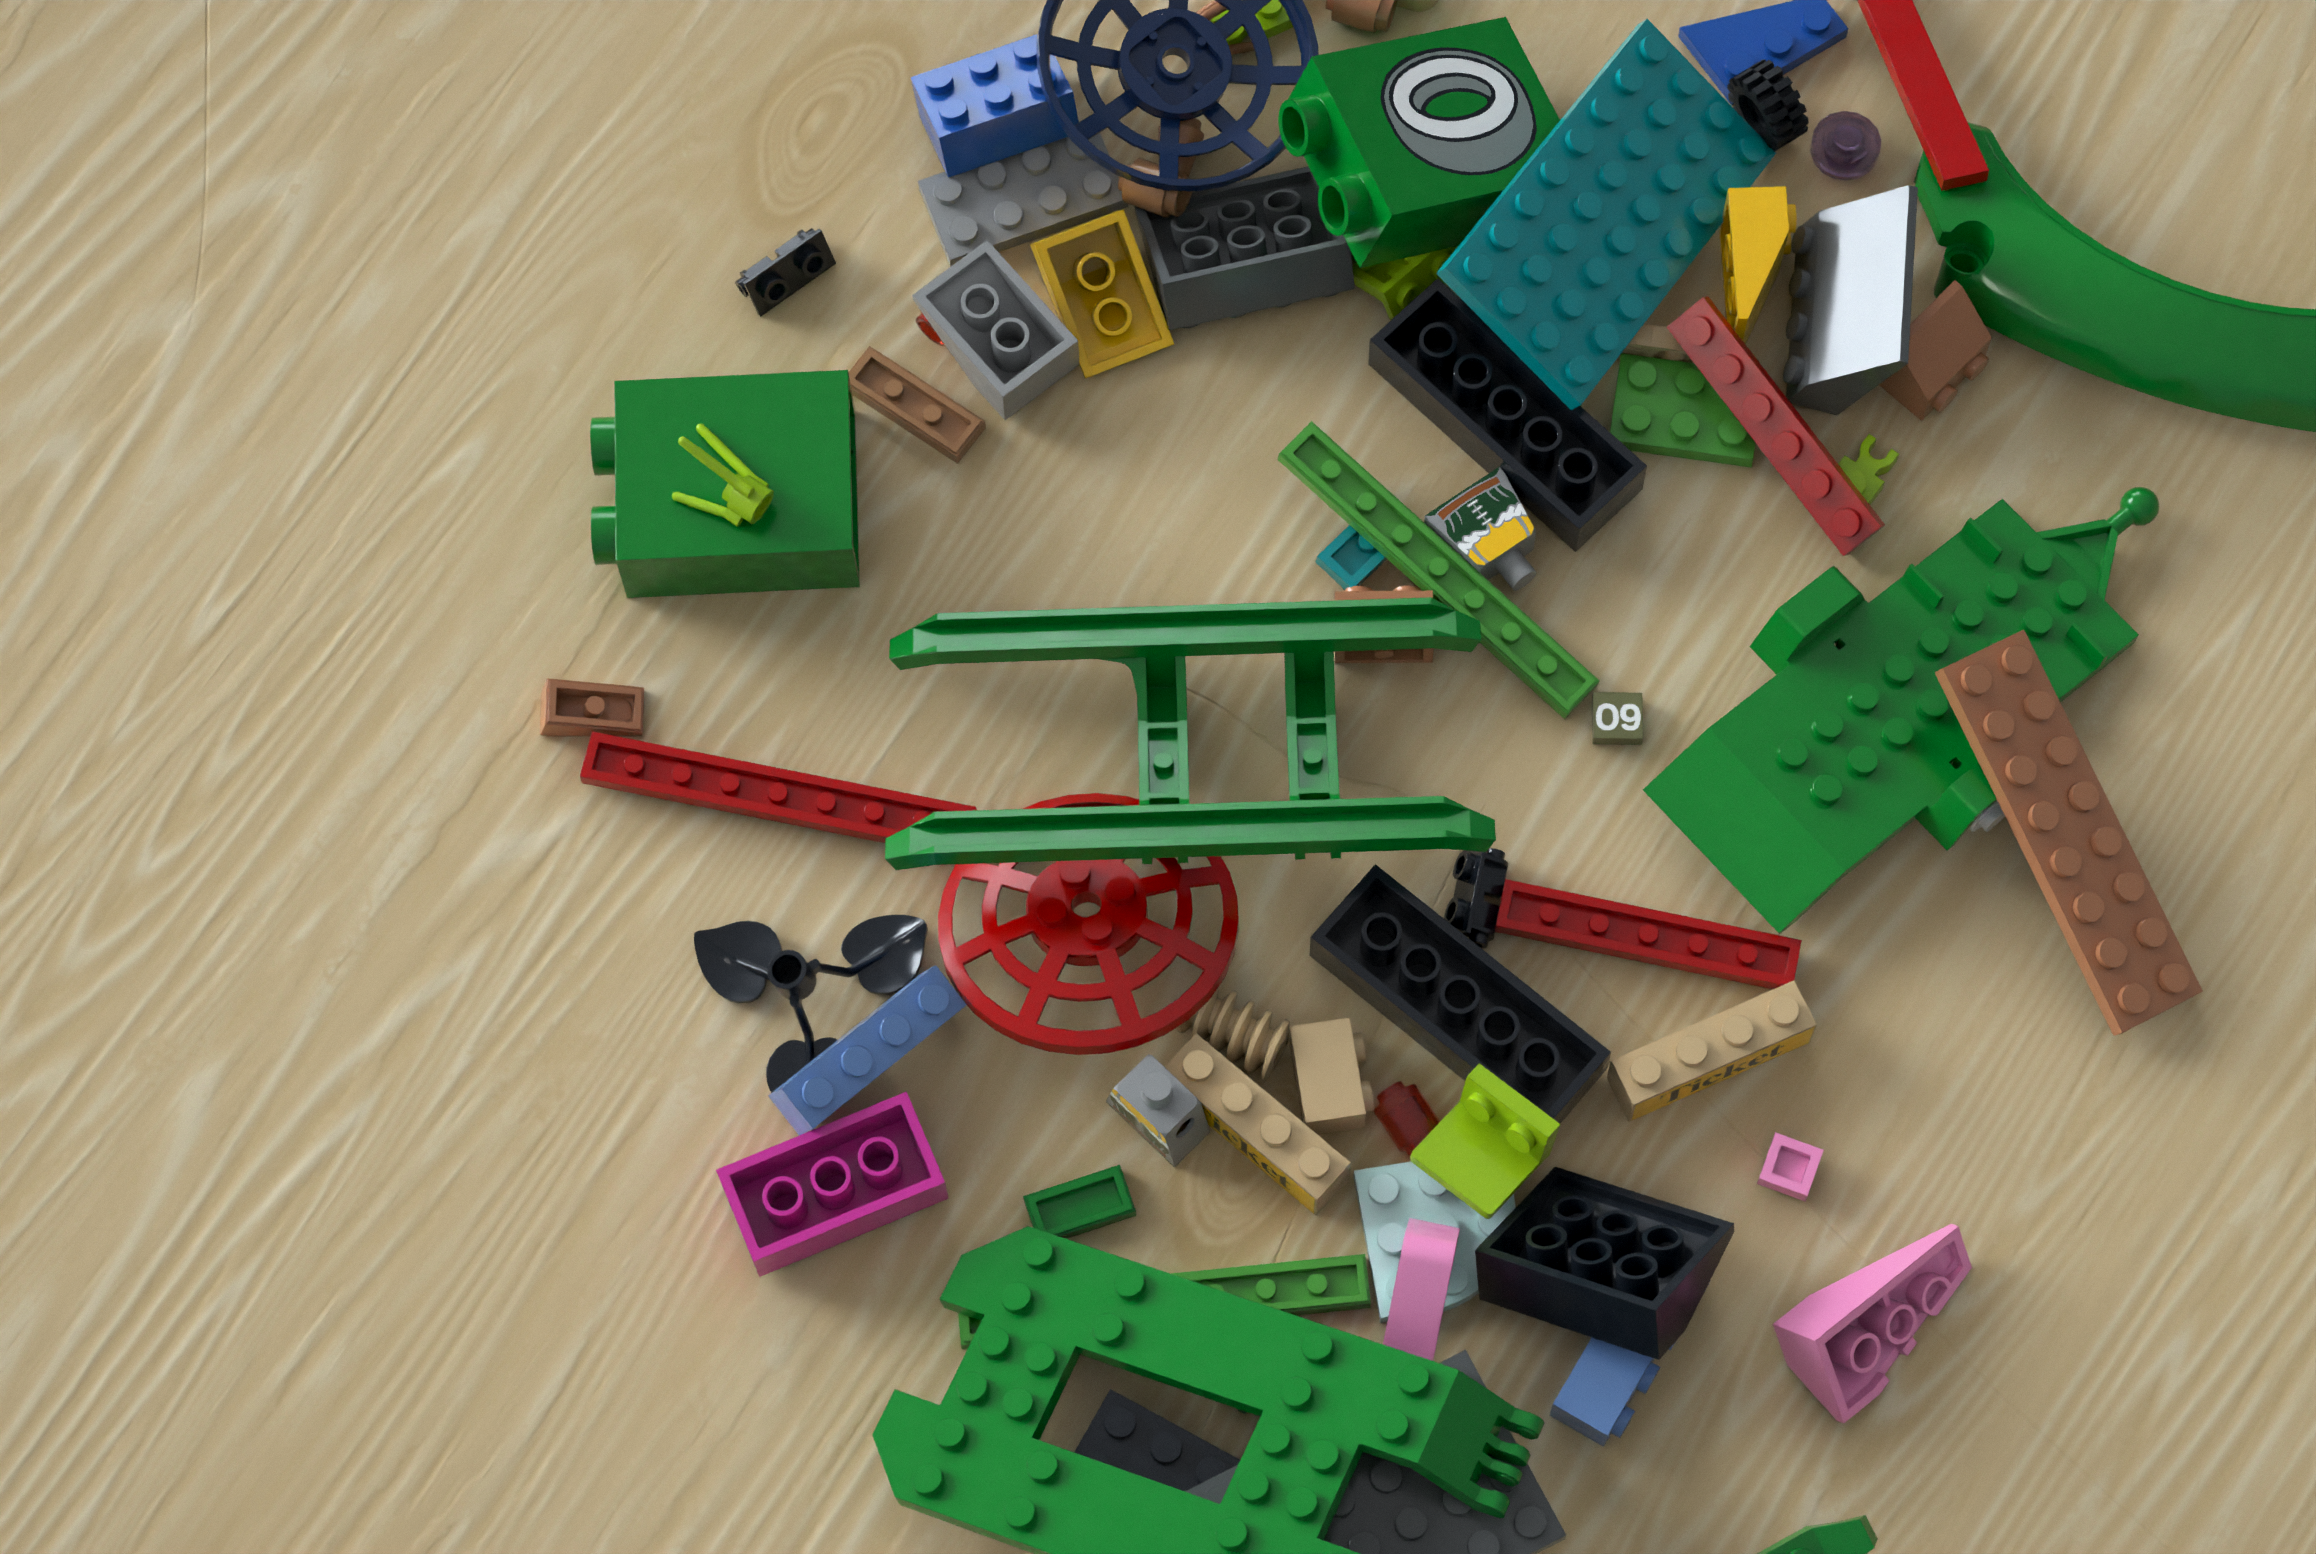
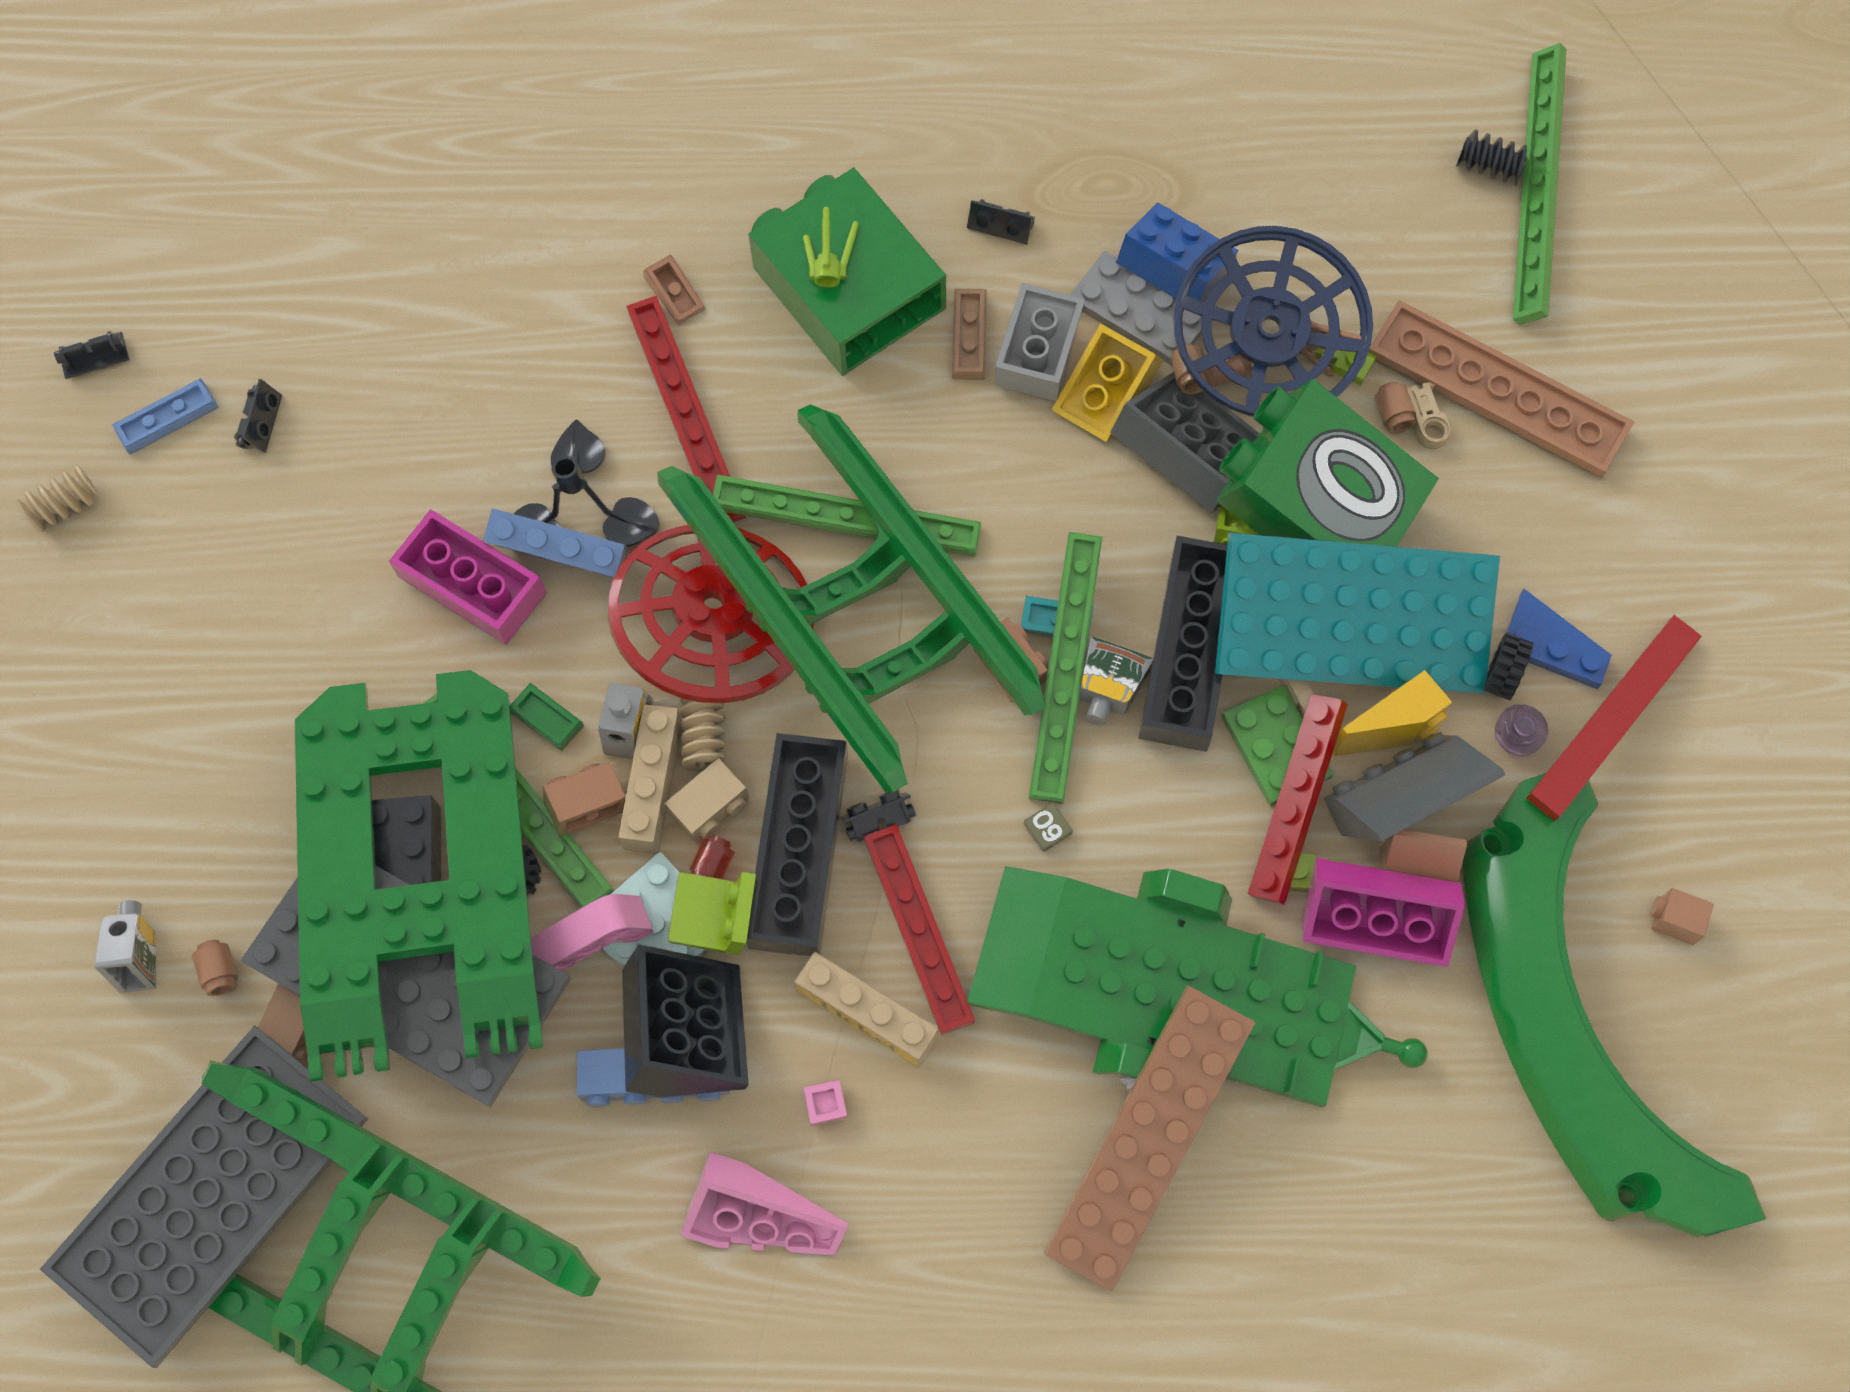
camera: 55 degrees right, 0 degrees up
none -> black hinge [54,331,130,379]
none -> medium blue tile [112,378,219,454]
none -> black hinge [234,379,282,453]
none -> nougat brick [543,762,626,837]
none -> bright green tile [713,475,981,557]
none -> dark pink brick [1302,858,1465,967]
none -> nougat brick [1650,888,1714,945]

